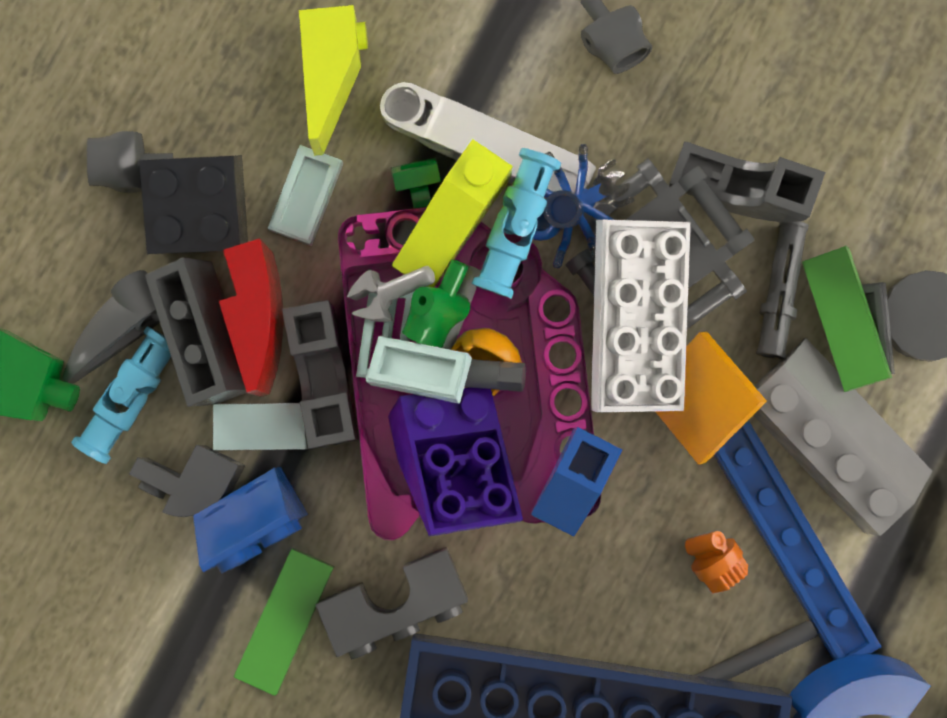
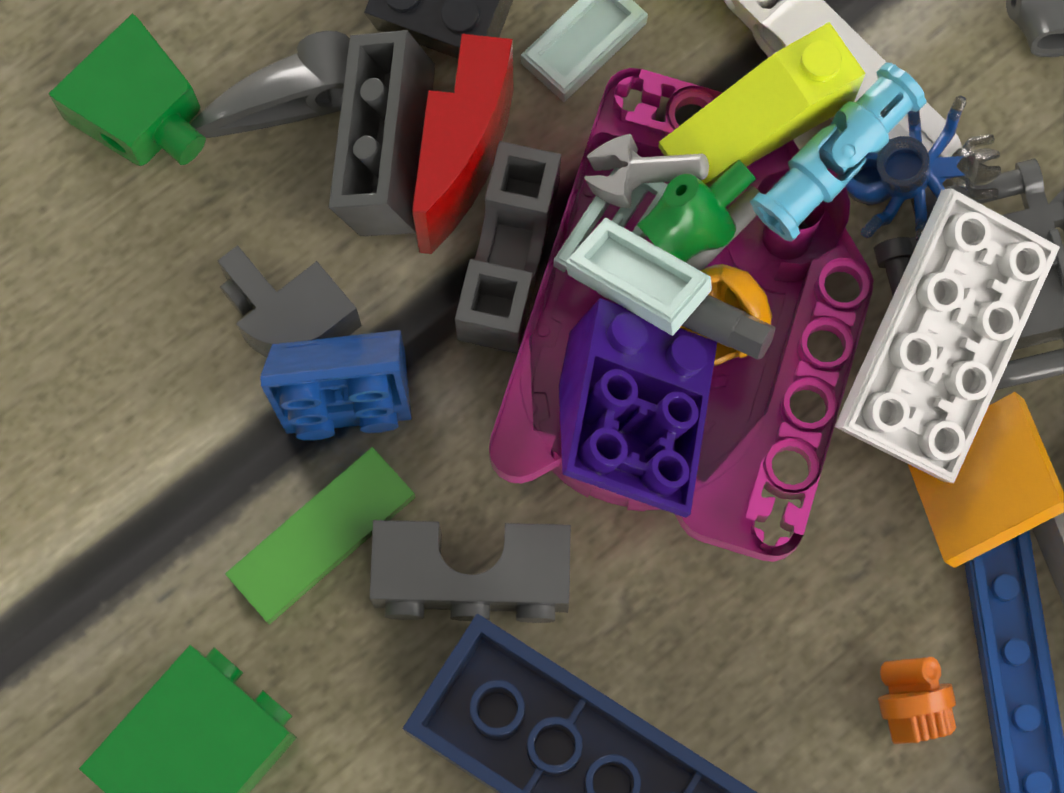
camera: 25 degrees right, 10 degrees down
medium azure piece [71,326,171,464] -> none
light aqua tile [213,403,307,450] -> none
green tile [391,158,441,209] -> none
blue slope [531,427,622,537] -> none

